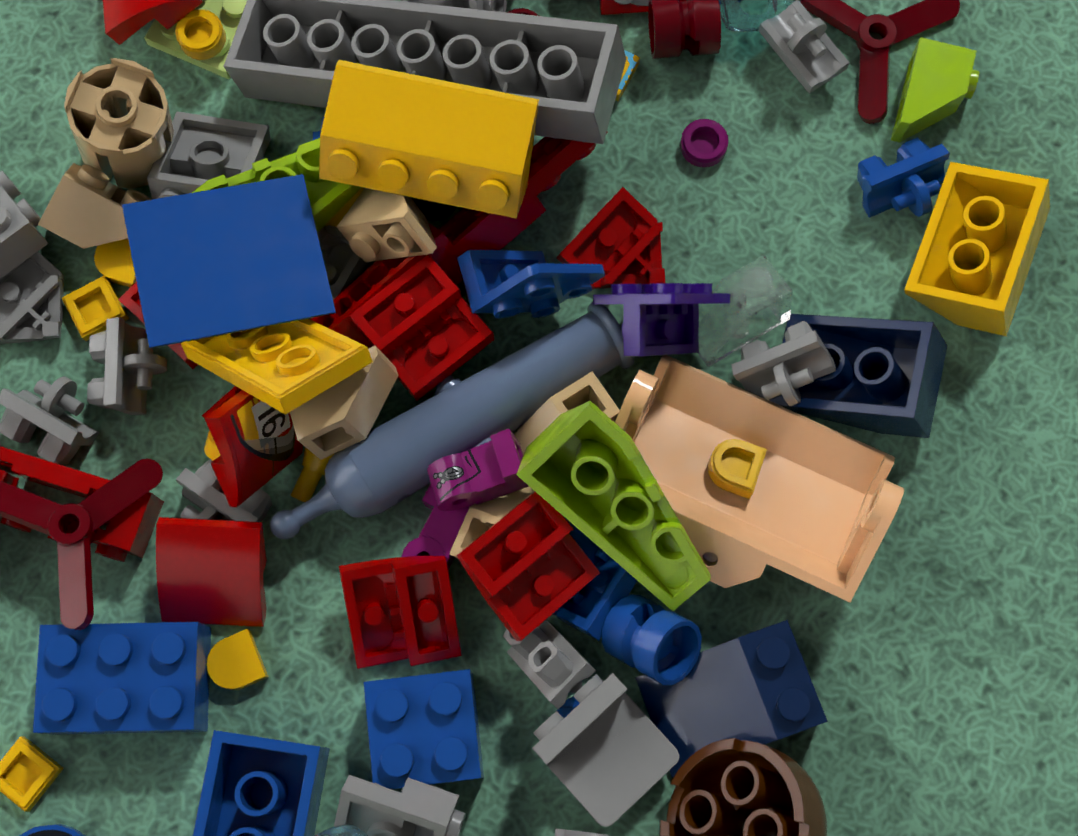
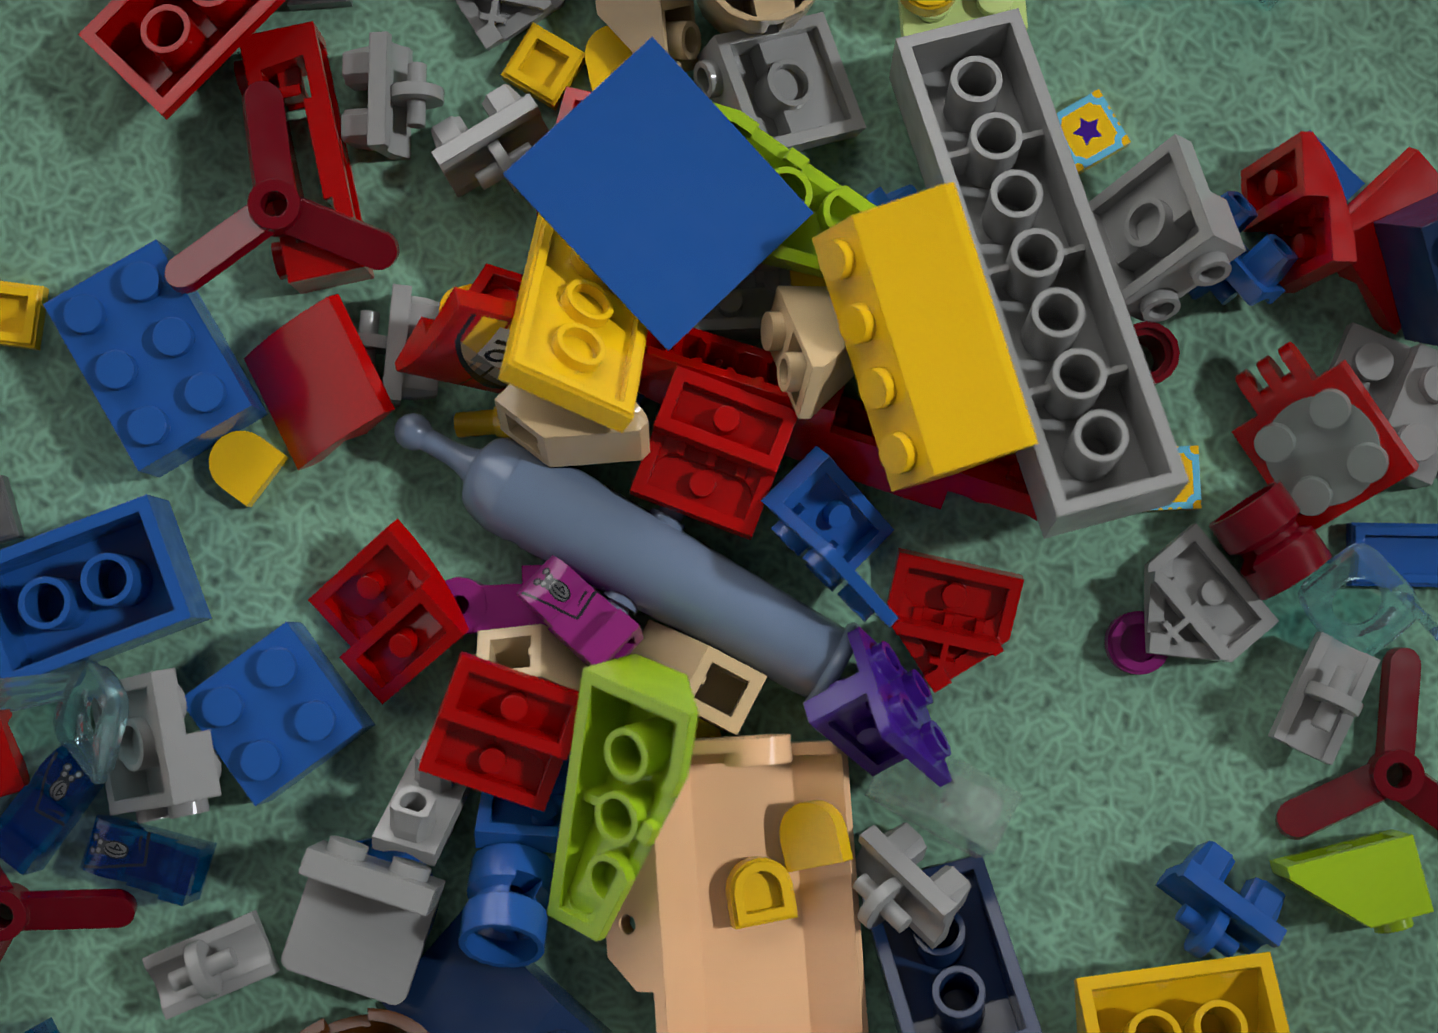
camera: 55 degrees right, 10 degrees up
none -> yellow tile [779,800,853,872]
none -> light grey slope [1144,523,1279,662]

